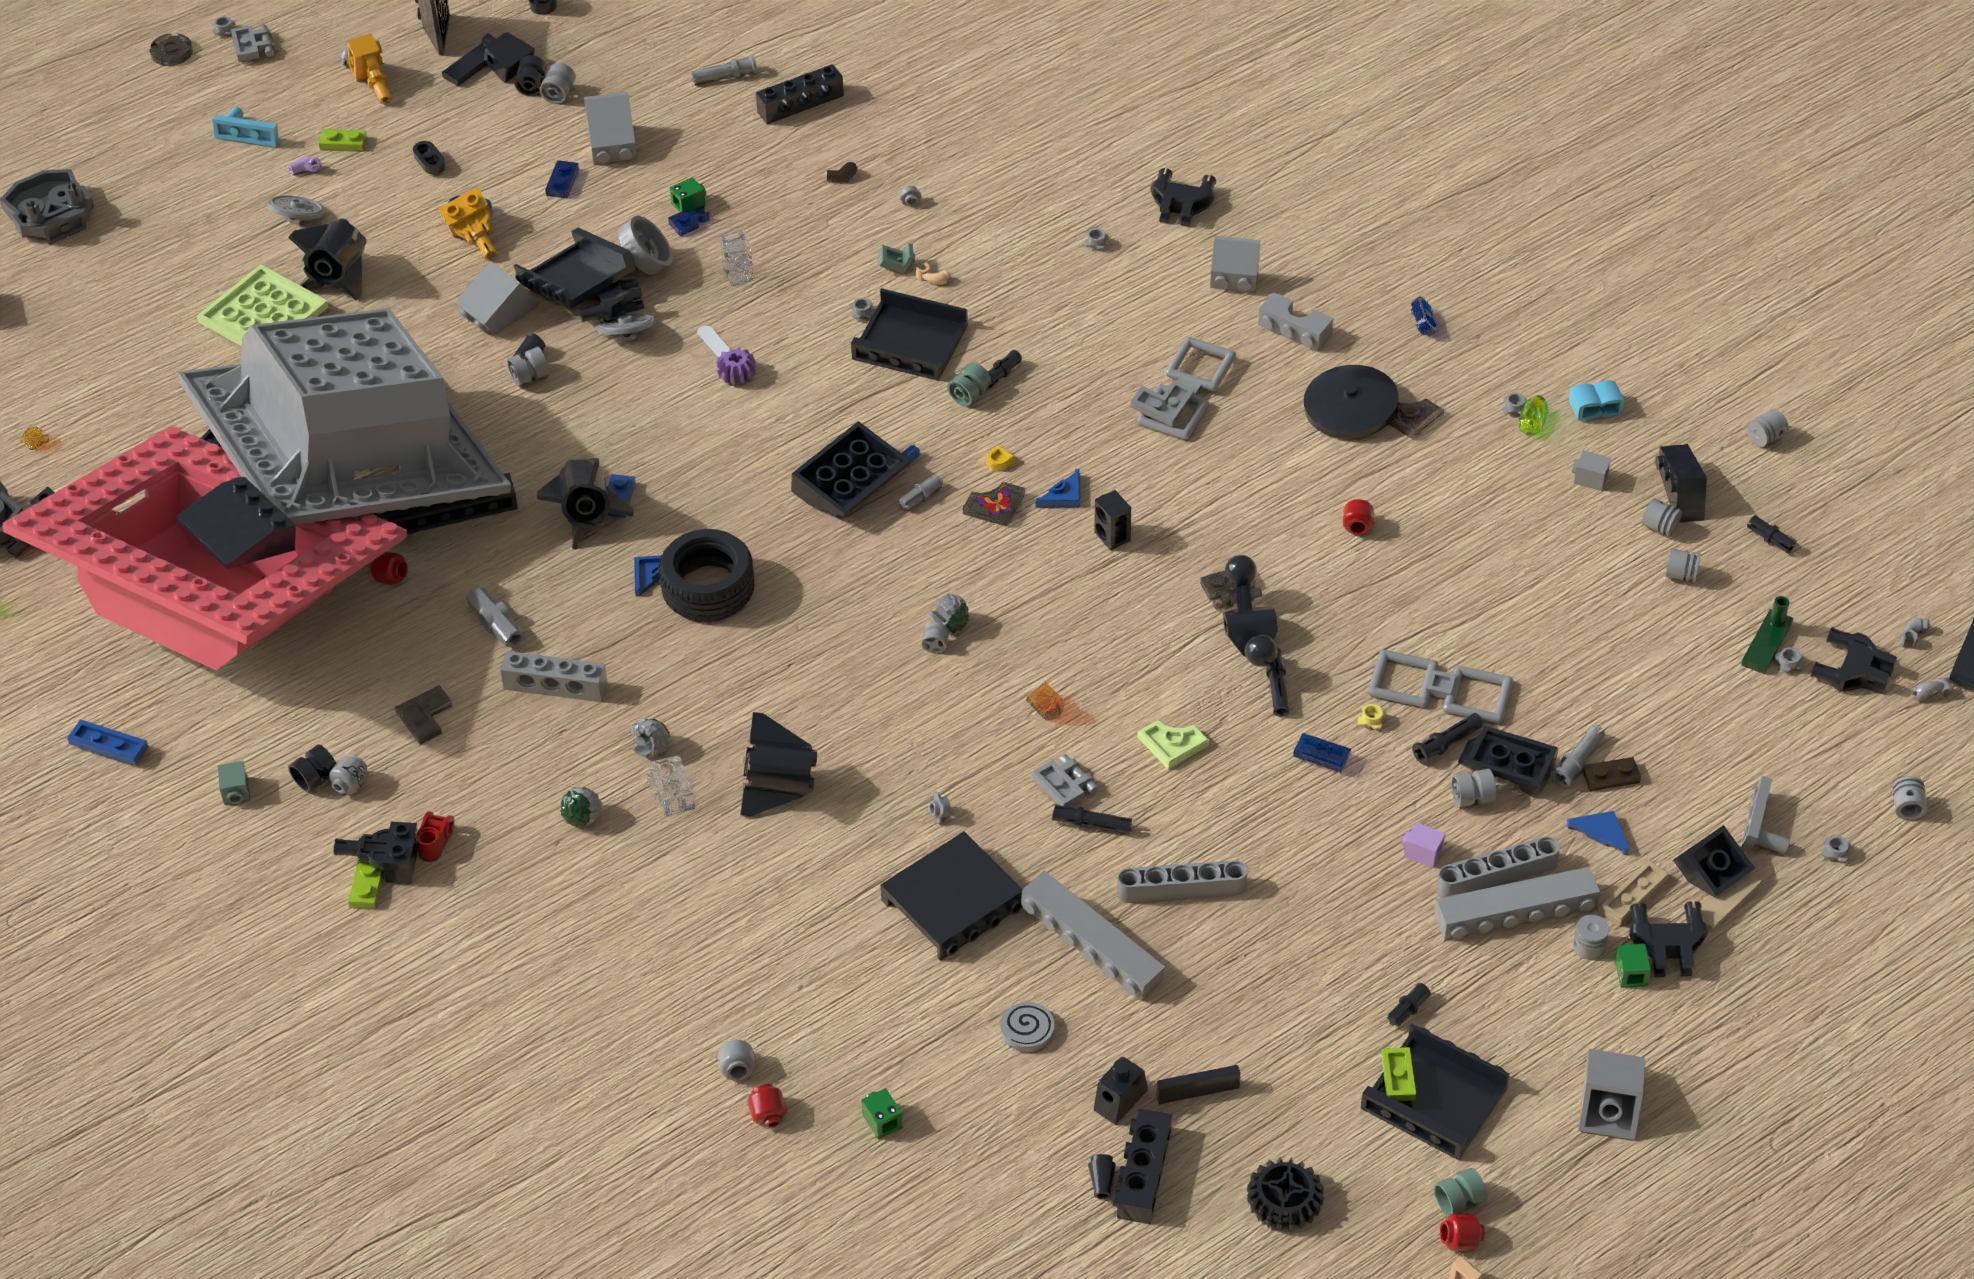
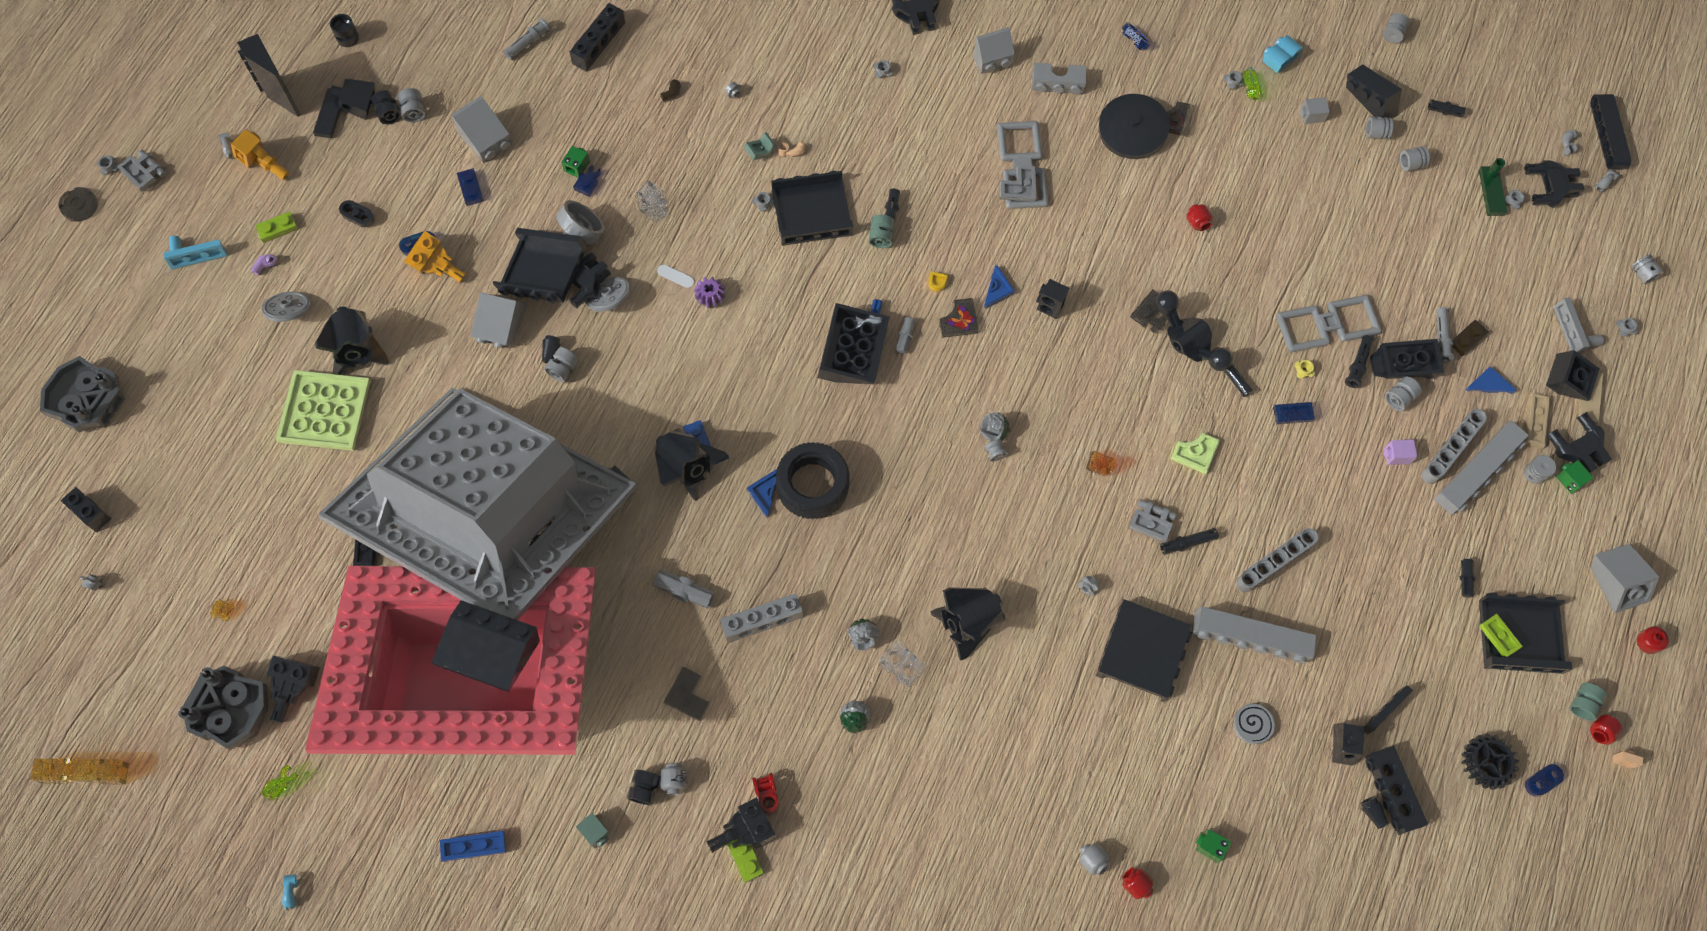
camera: 35 degrees left, 20 degrees up
none -> clear blue plate [1525,764,1564,797]
none -> red head [1636,626,1669,654]

